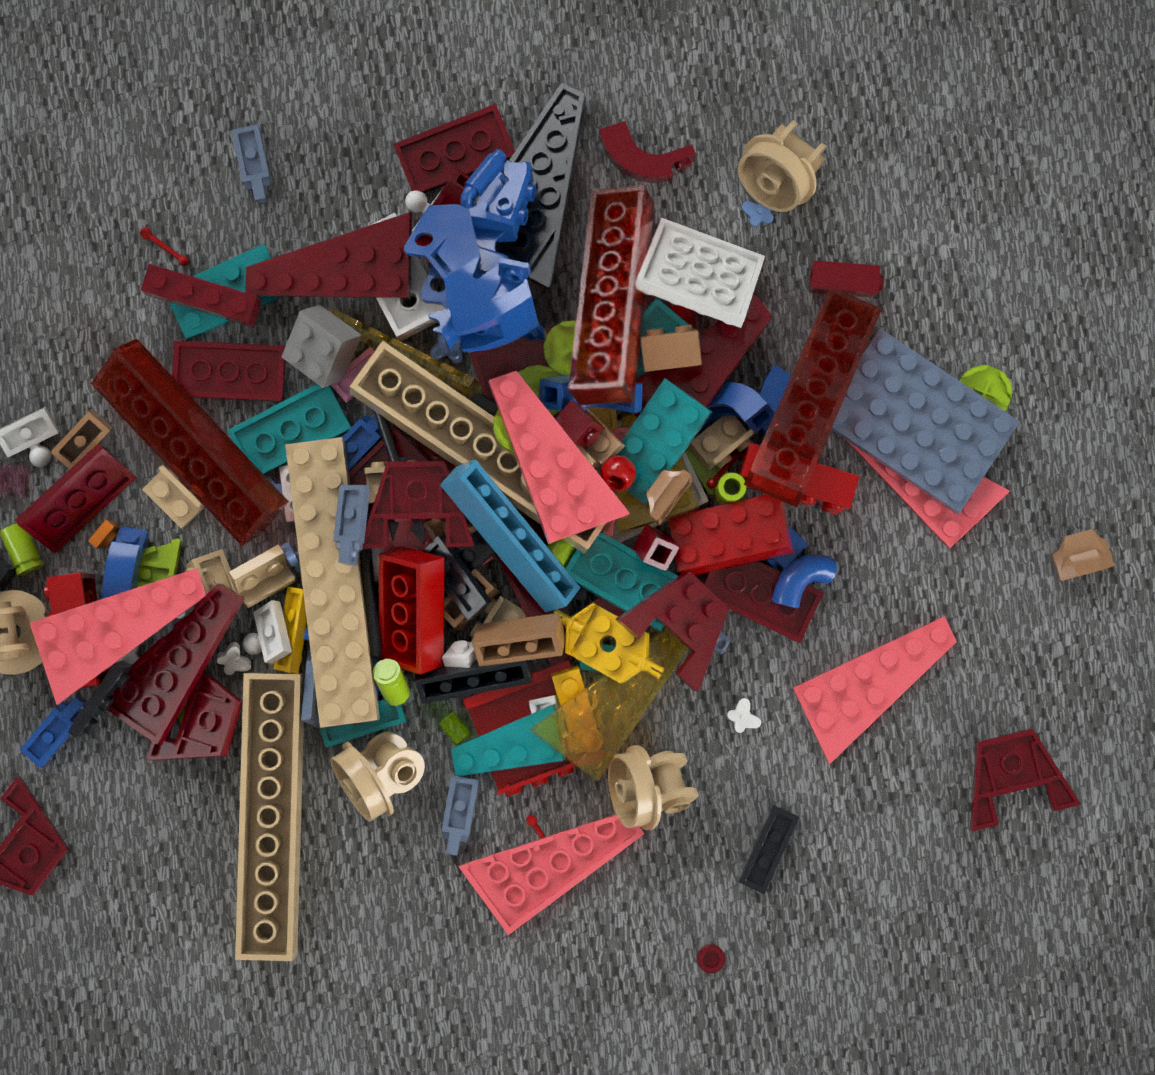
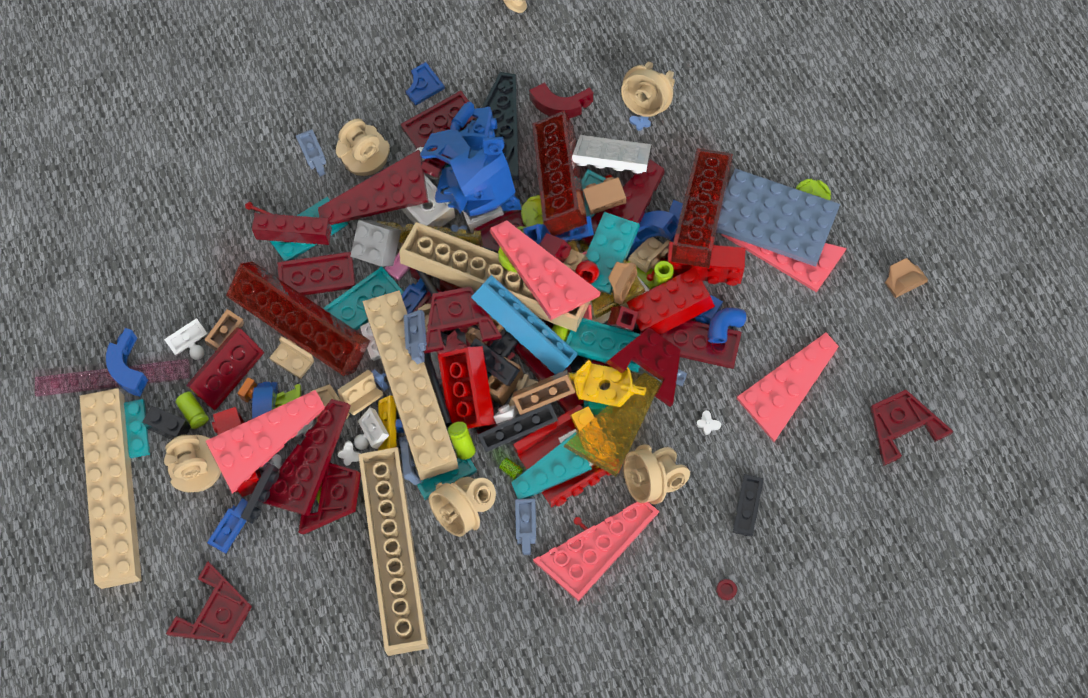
camera: 10 degrees left, 20 degrees down
dark red brick [809,260,884,298] -> none
none -> tan piece [336,119,390,176]
none -> blue tile [406,62,445,106]

